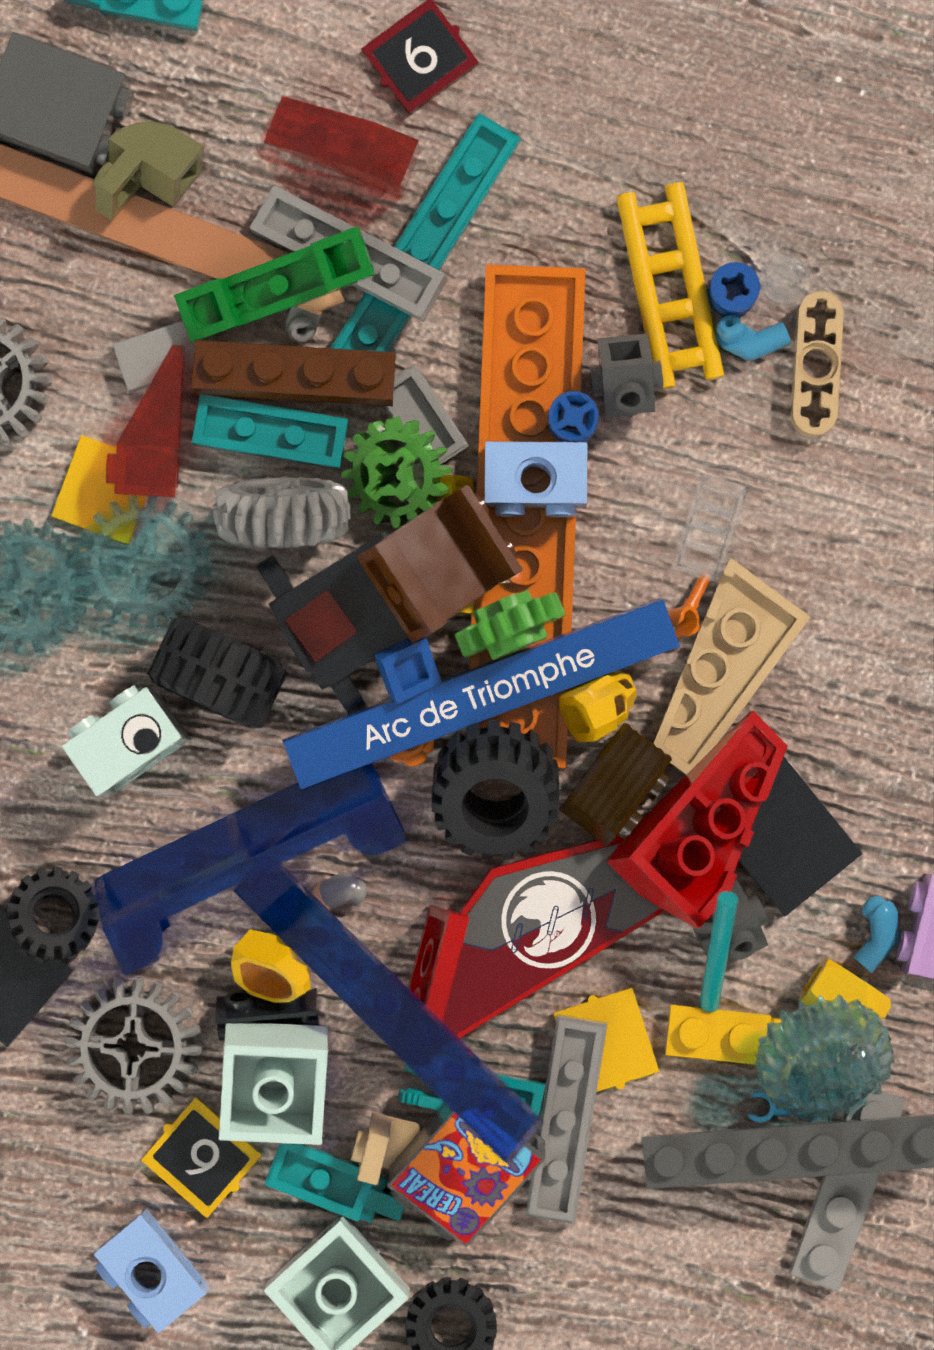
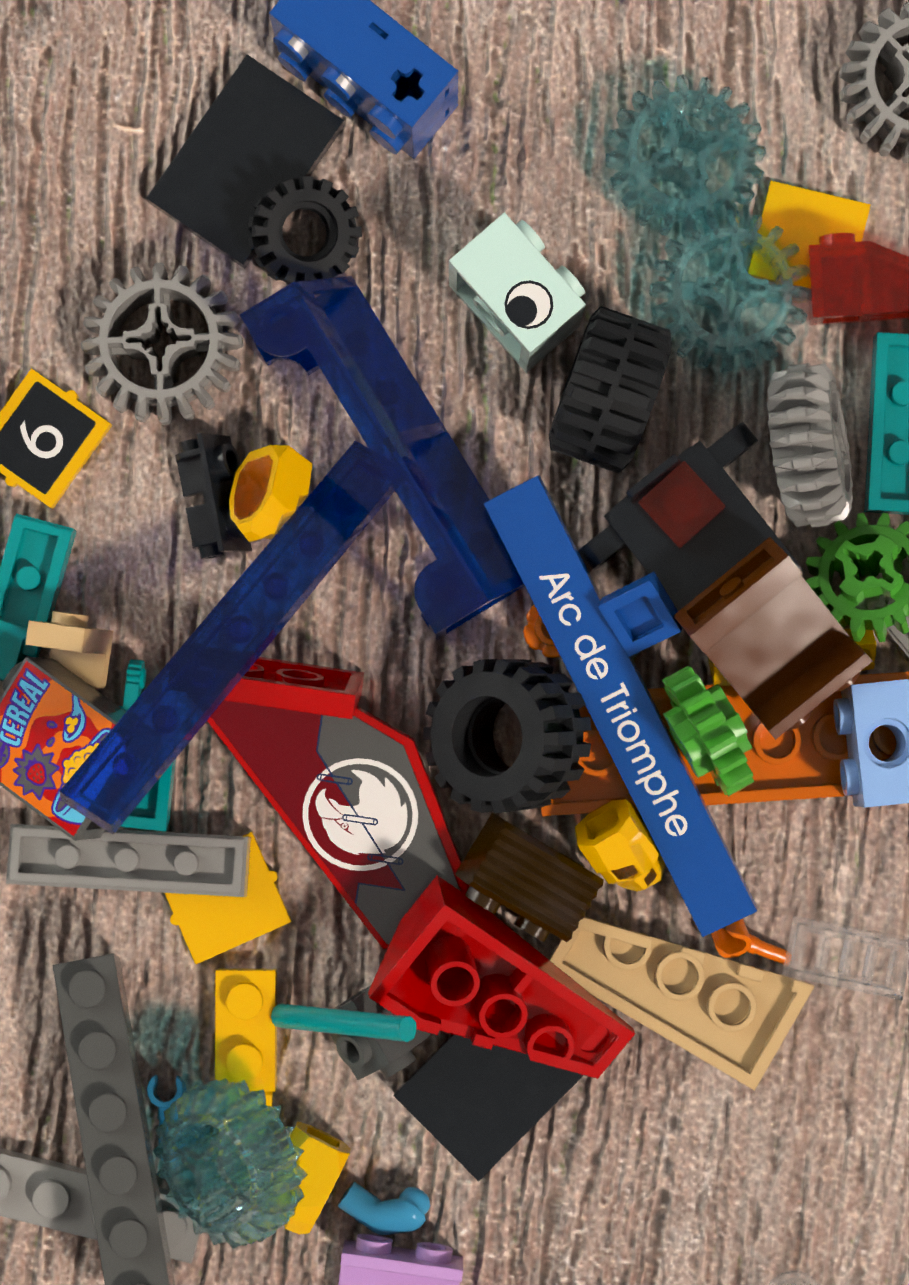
camera: 80 degrees right, 0 degrees up
light aqua brick [219,1022,328,1145] -> none
light grey arm [298,873,367,934] -> none

